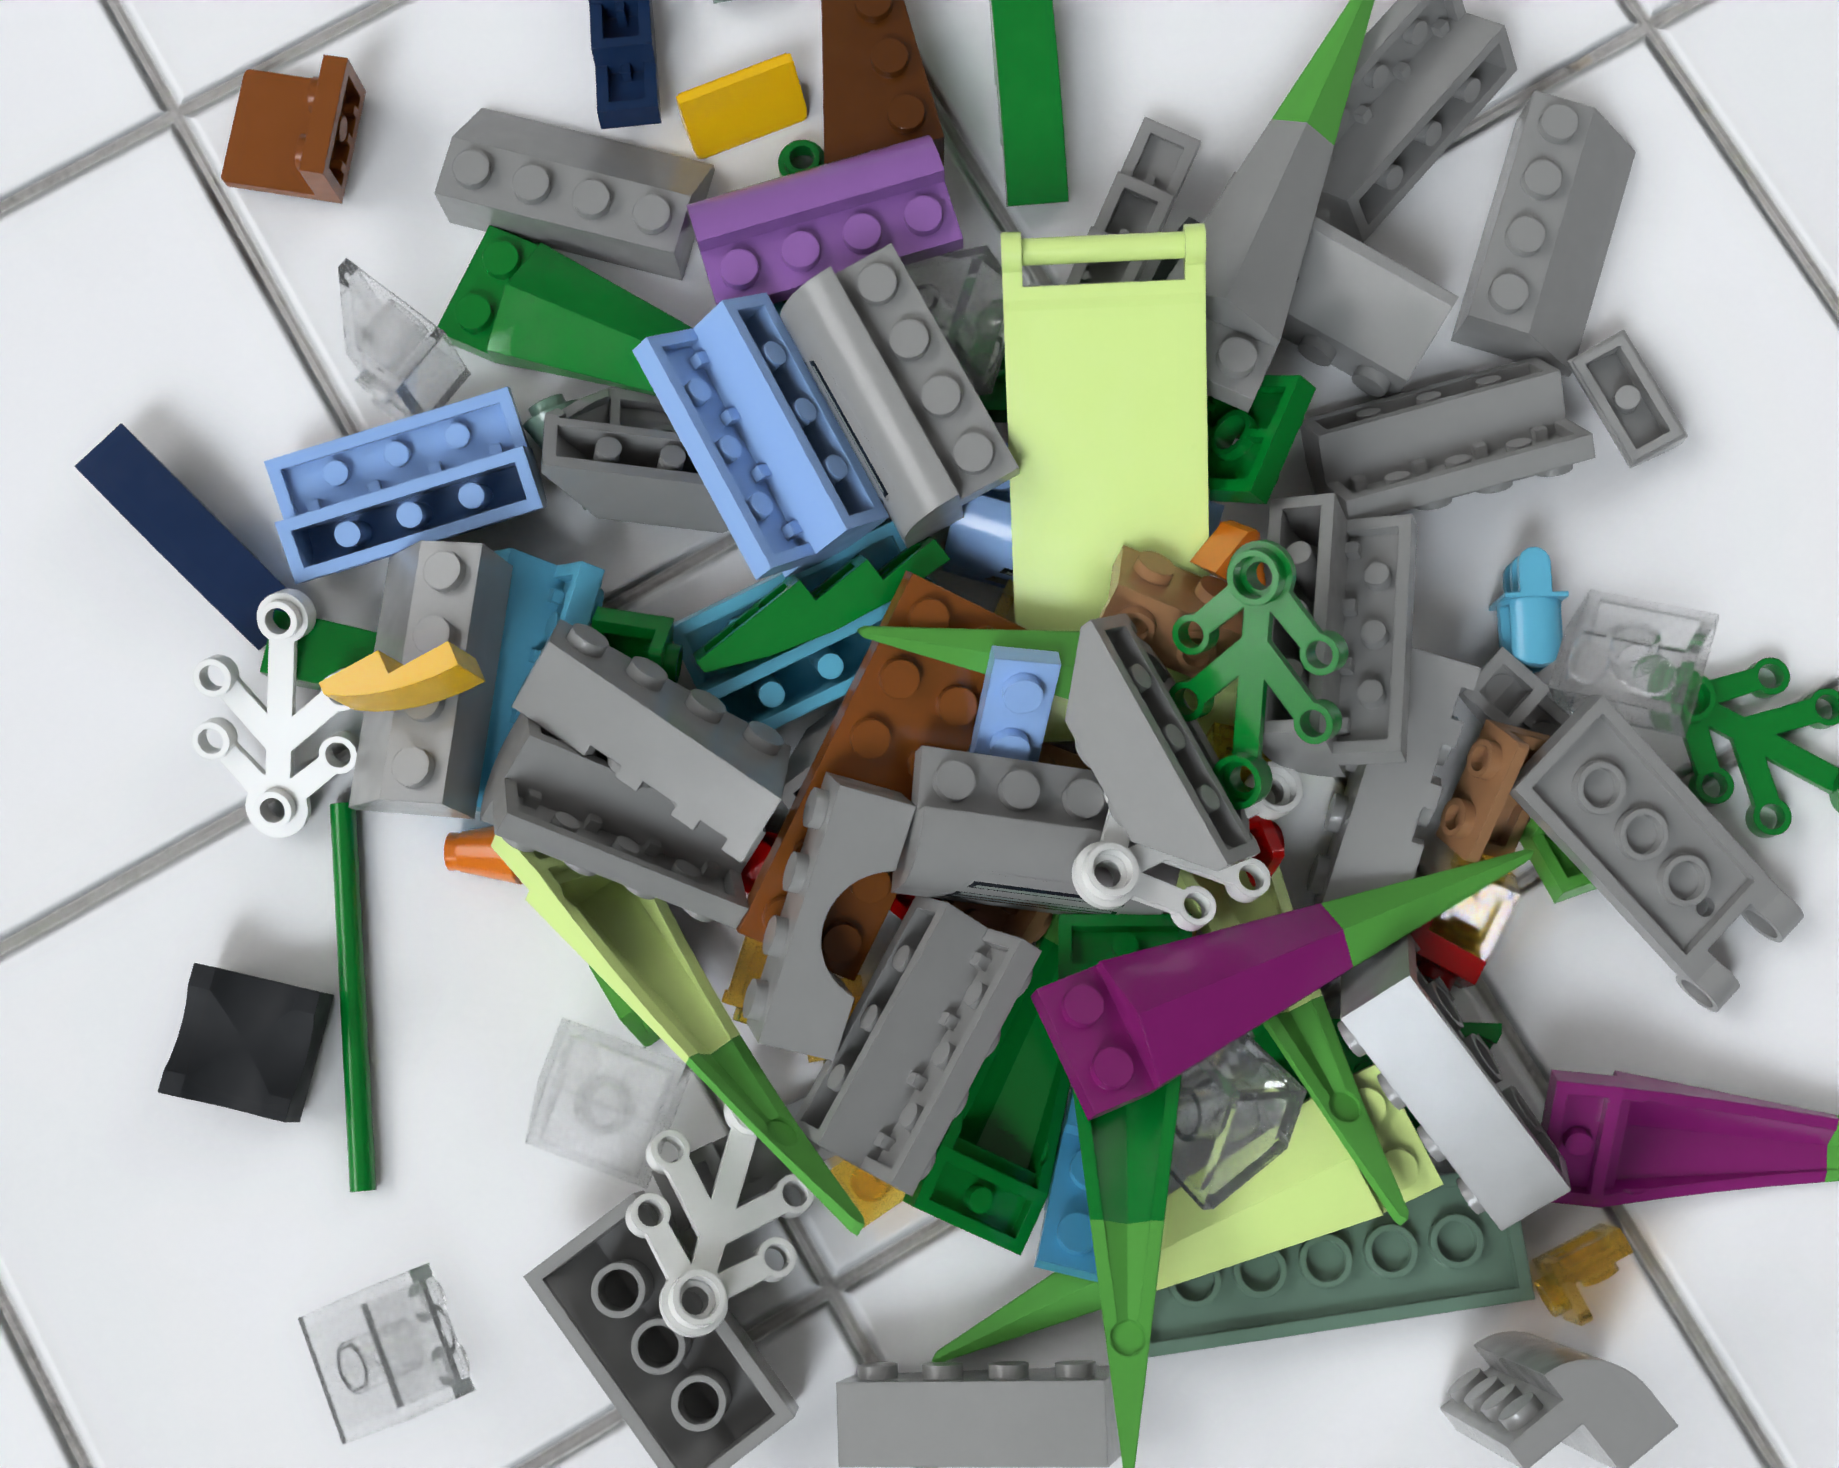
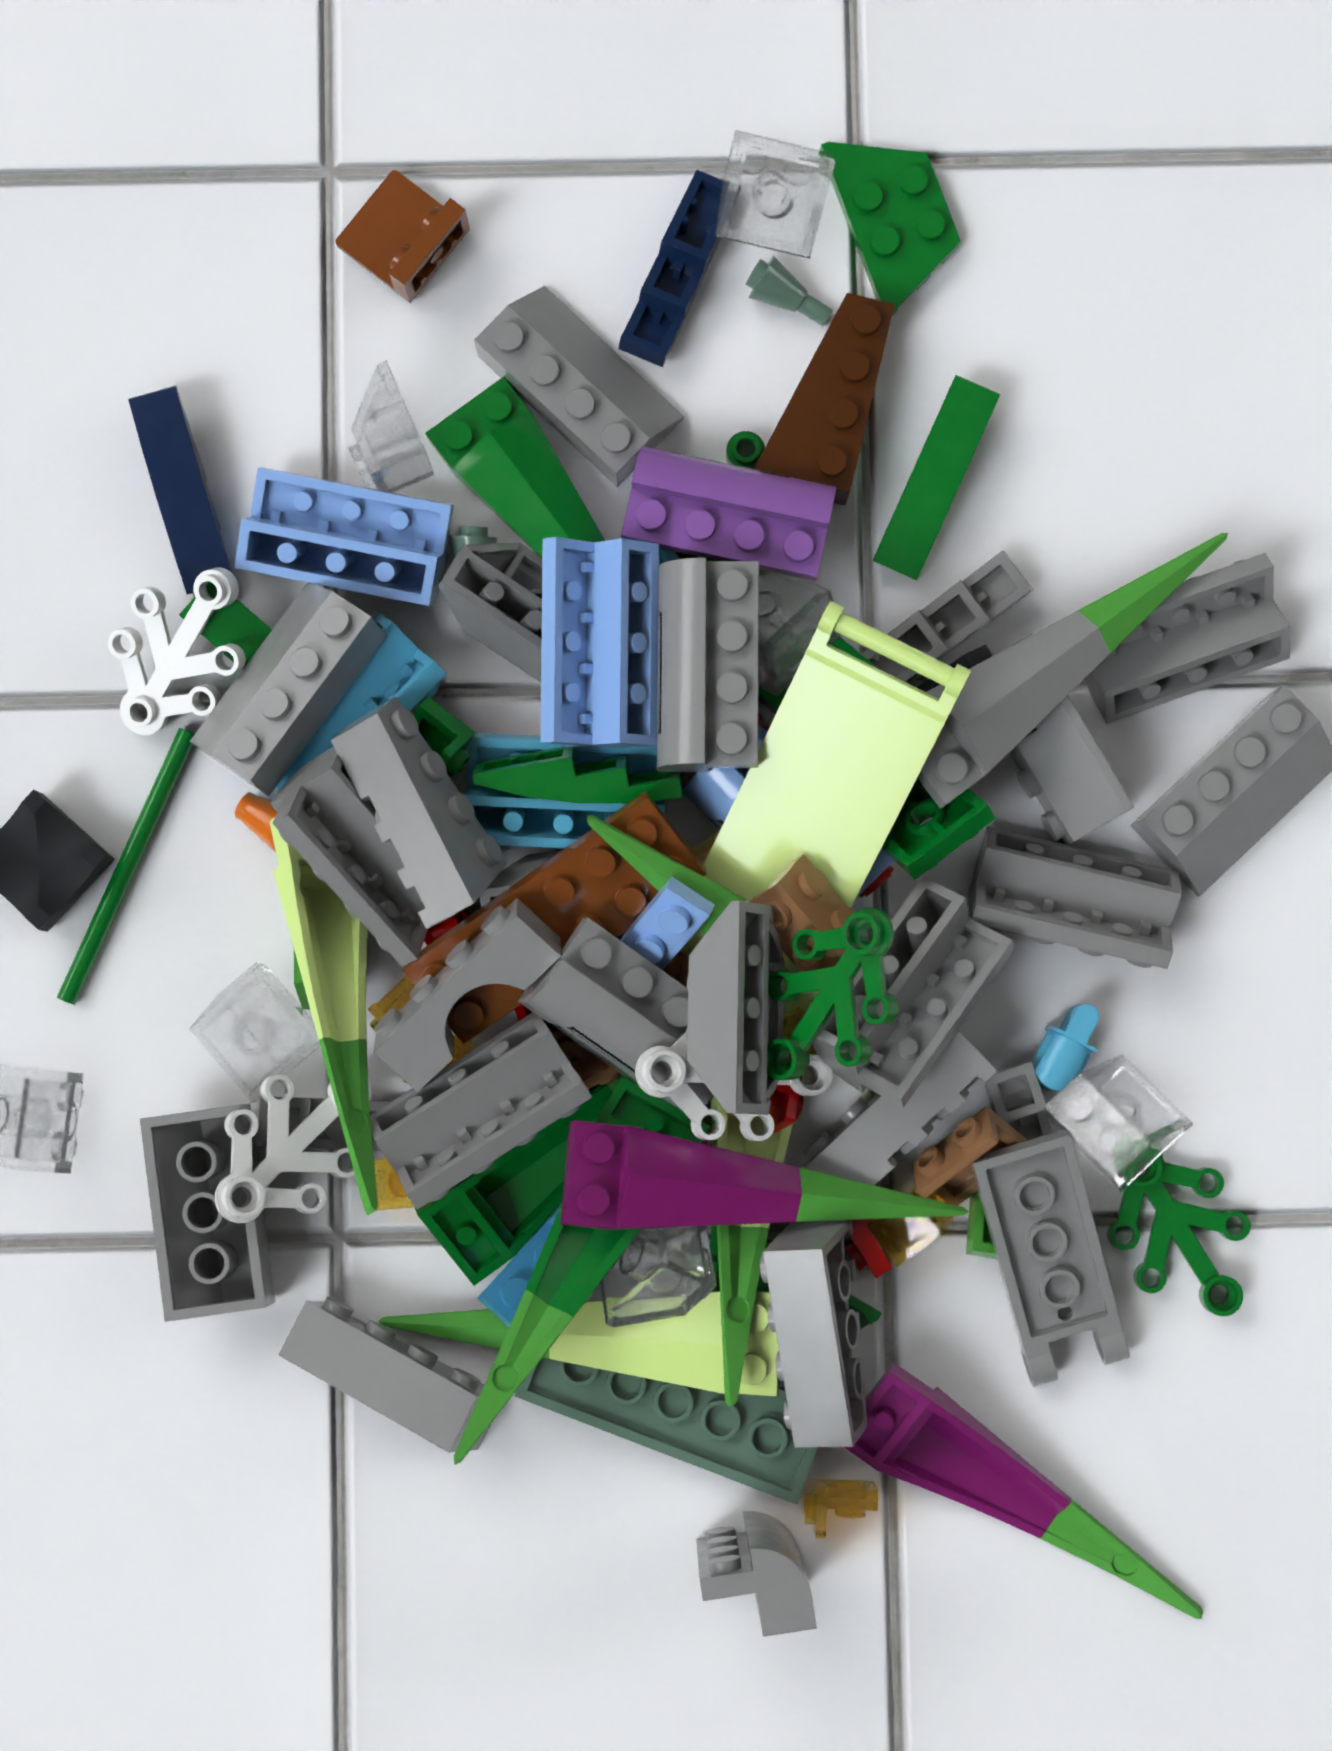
camera: 25 degrees right, 5 degrees up
yellow slope [319,641,486,712] -> none
yellow slope [676,53,807,159] -> none
orange slope [1190,520,1266,586] -> none
light grey slope [1567,330,1688,468] -> none

